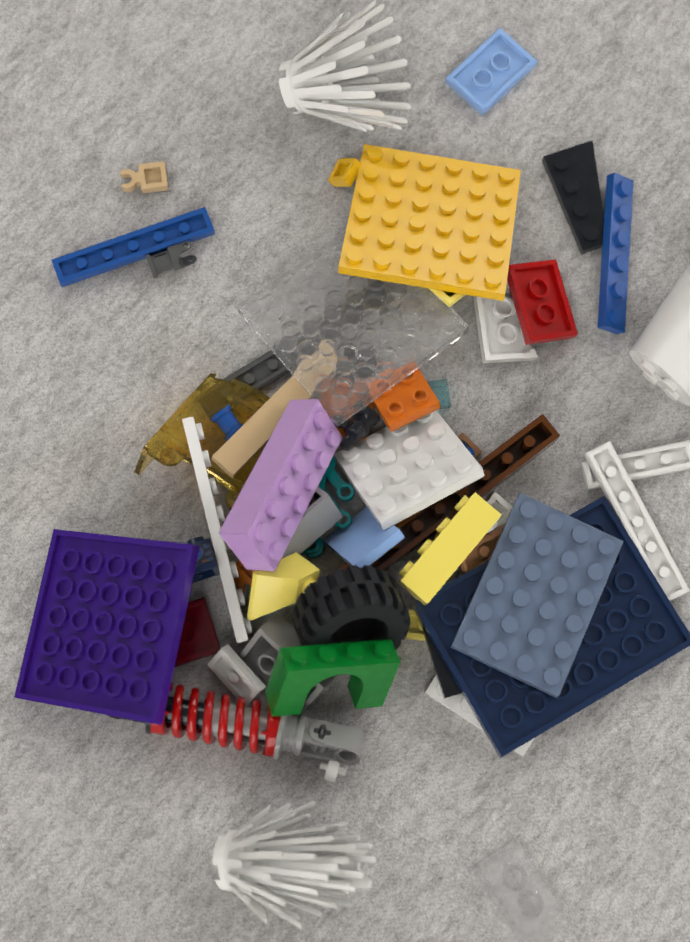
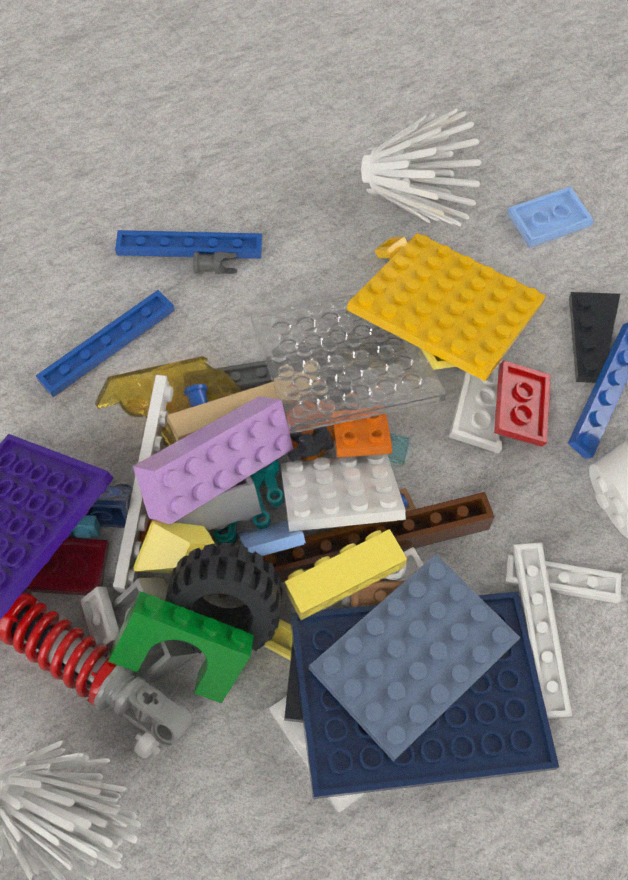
camera: 25 degrees right, 15 degrees down
tan plate [120,161,169,194] -> none
none -> blue plate [36,290,175,397]

